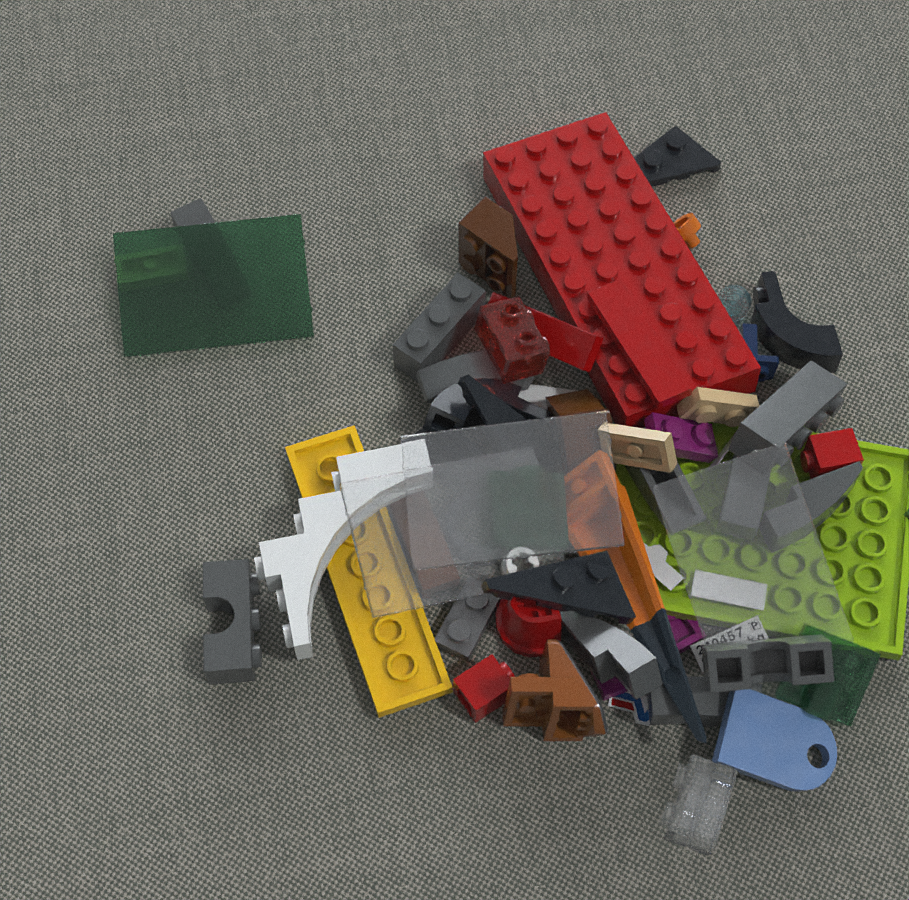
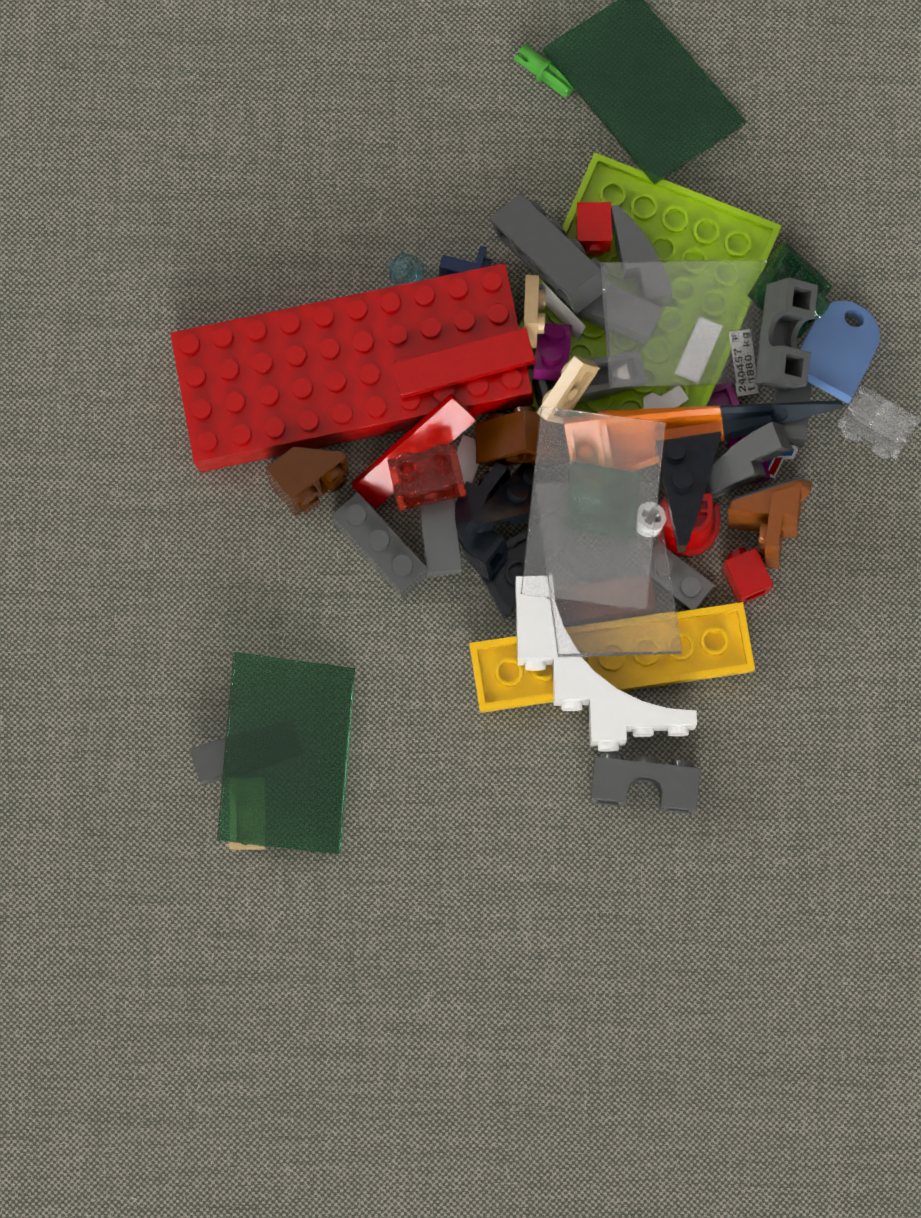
camera: 80 degrees left, 15 degrees up
black wing [634,125,722,187] -> none
orange tile [673,213,701,249] -> none
black arch [750,271,843,373] -> none

